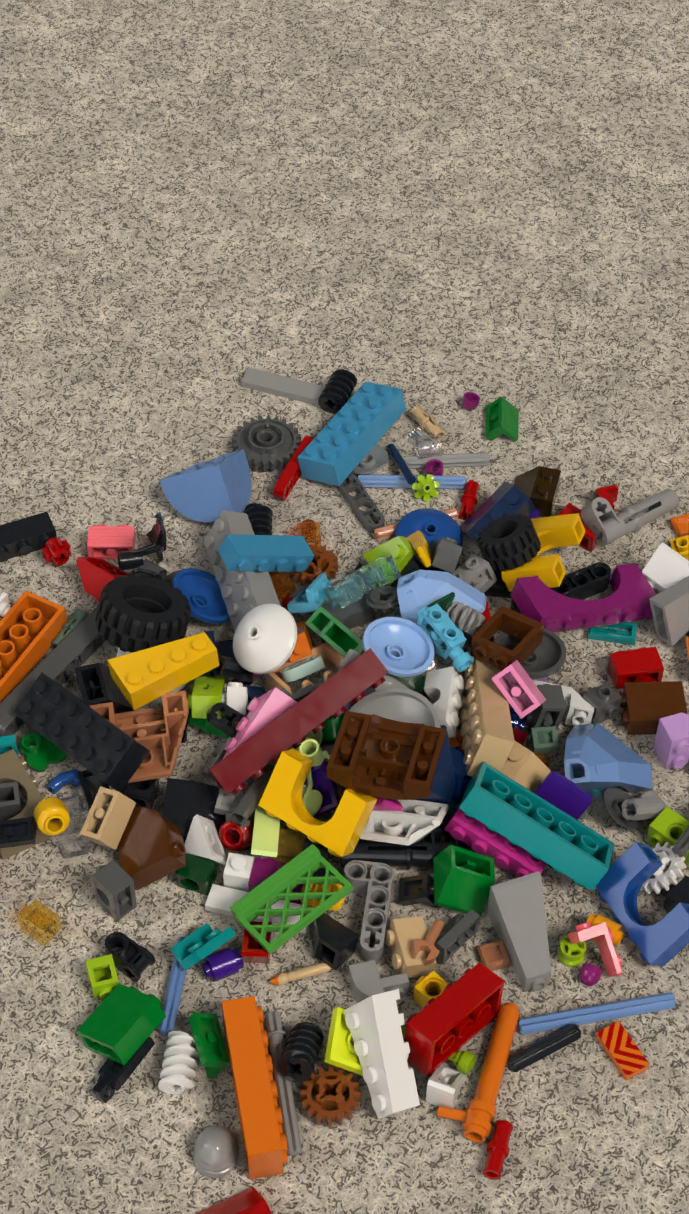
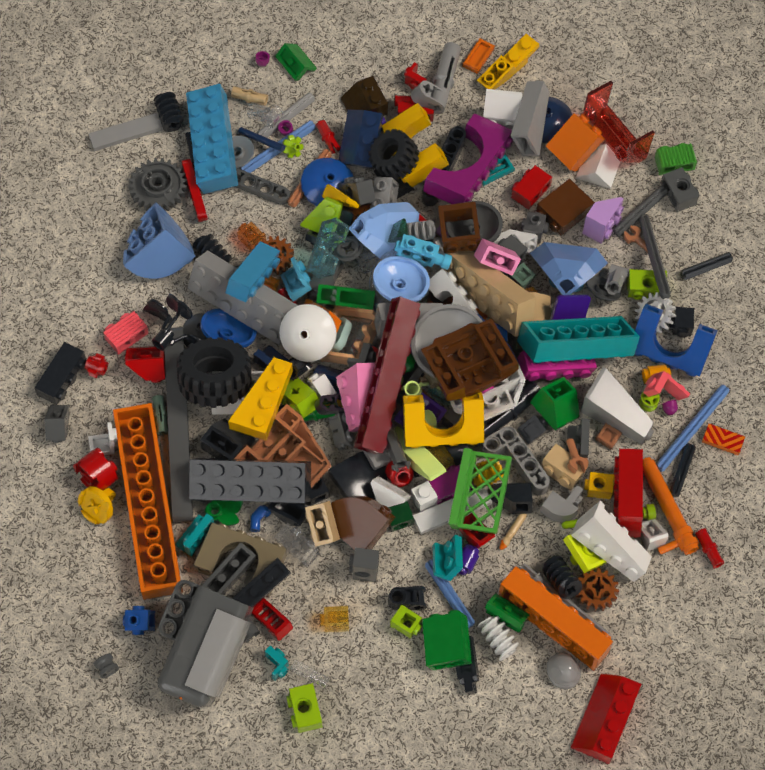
camera: 40 degrees left, 15 degrees up
yellow head [34,797,70,836] -> none

